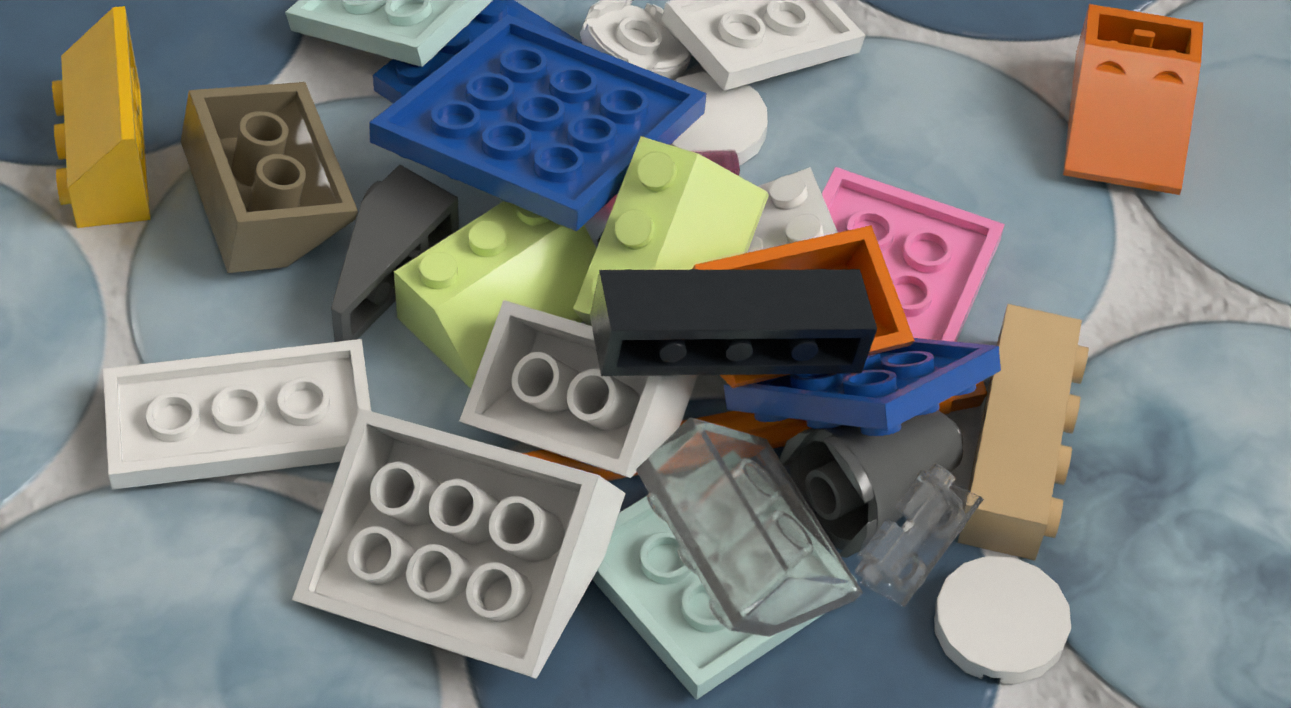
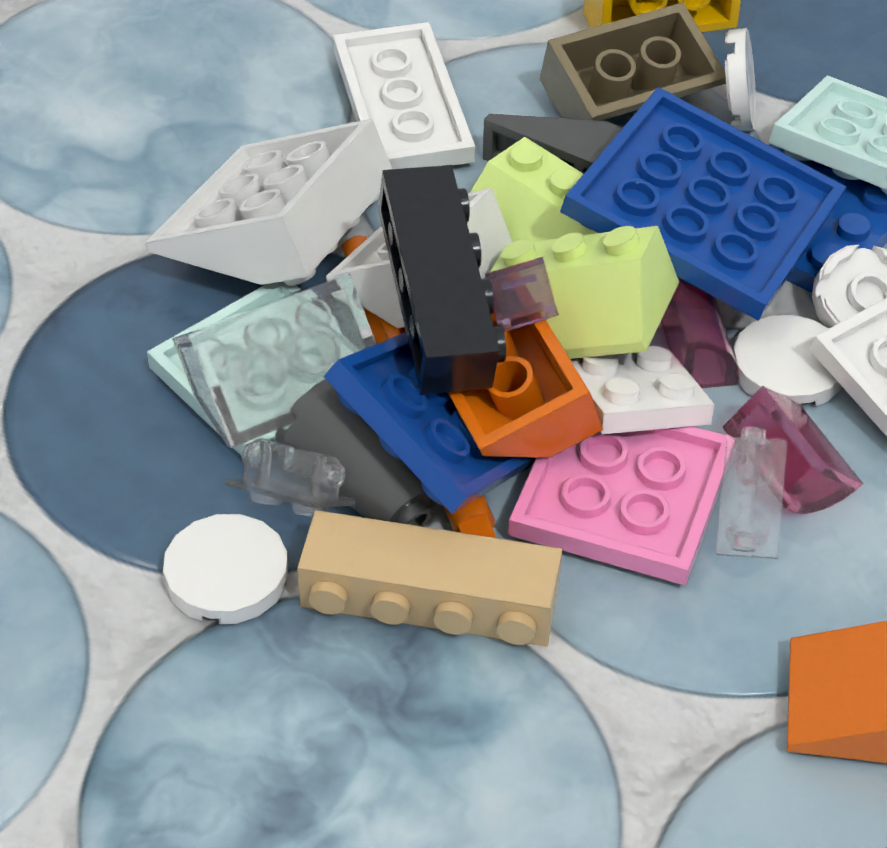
camera: 90 degrees right, 5 degrees down
none -> tile [485,257,559,332]
none -> clear hinge [716,427,788,559]
none -> clear pink brick [723,386,864,514]
none -> white tile [725,28,756,132]

